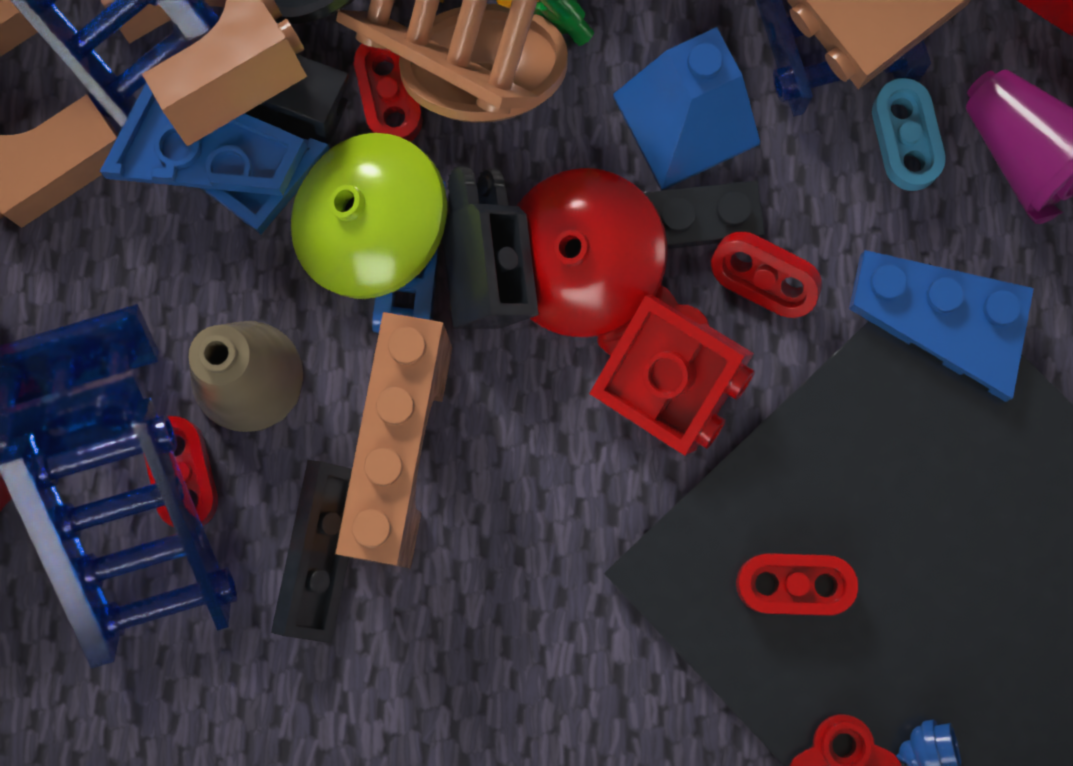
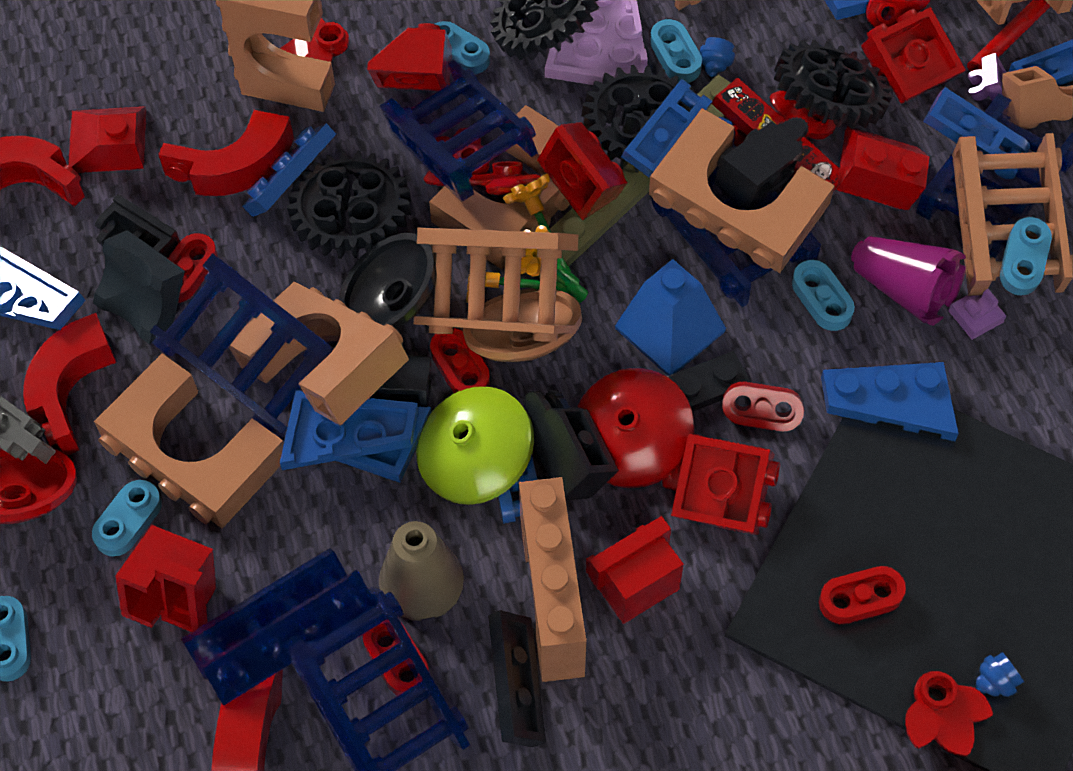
camera: 20 degrees left, 20 degrees down
none -> red plate [586,516,684,624]

